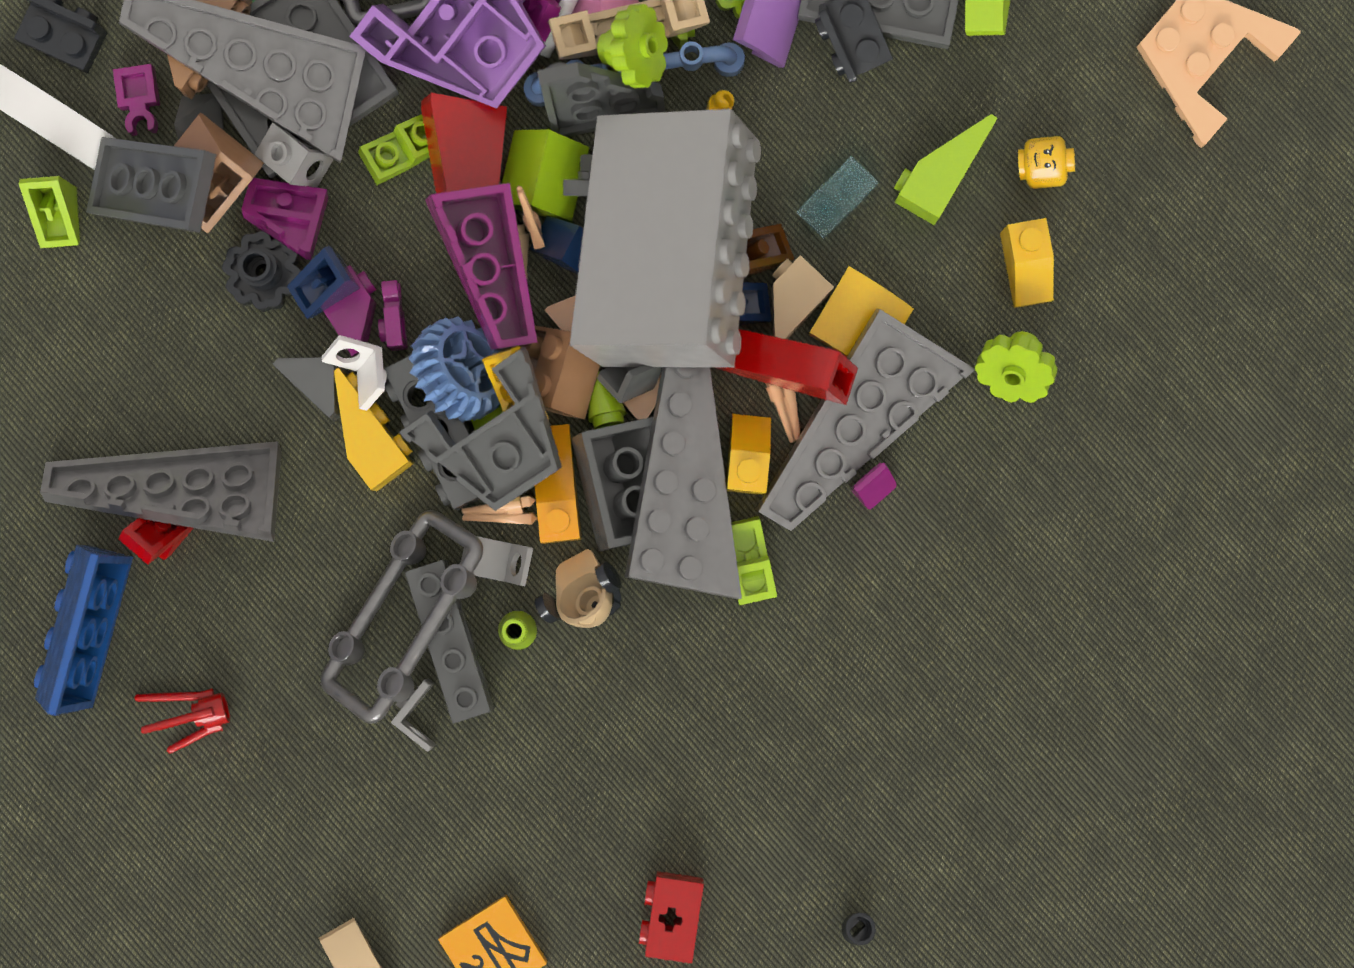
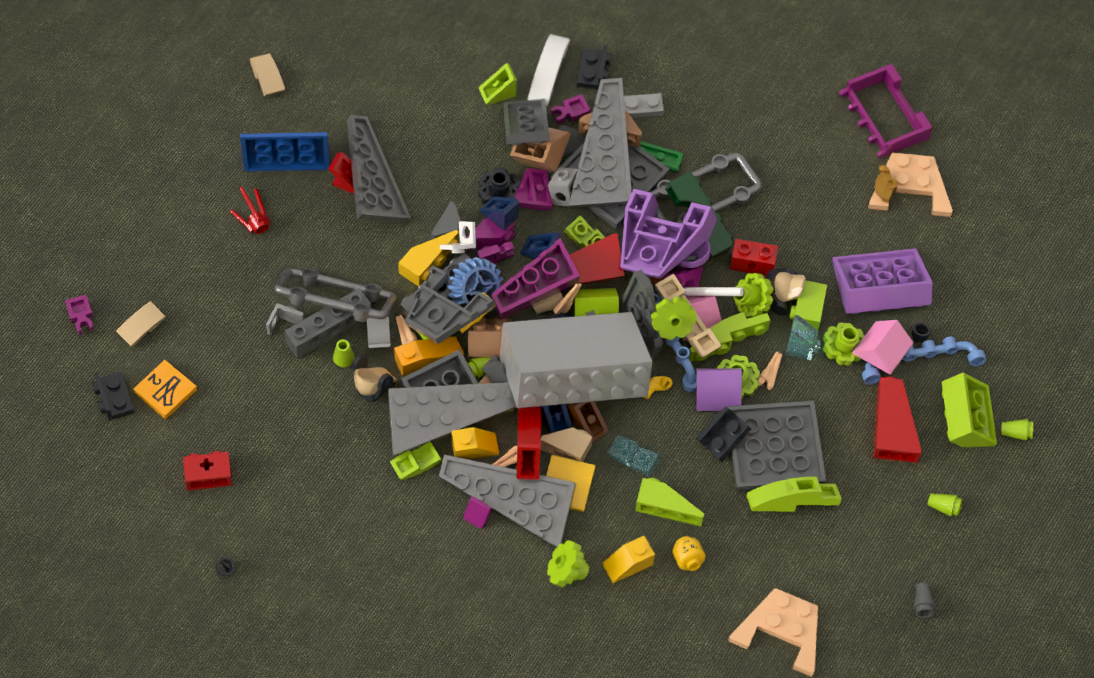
camera: 70 degrees right, 25 degrees down
none -> dark blue slope [520,232,560,260]

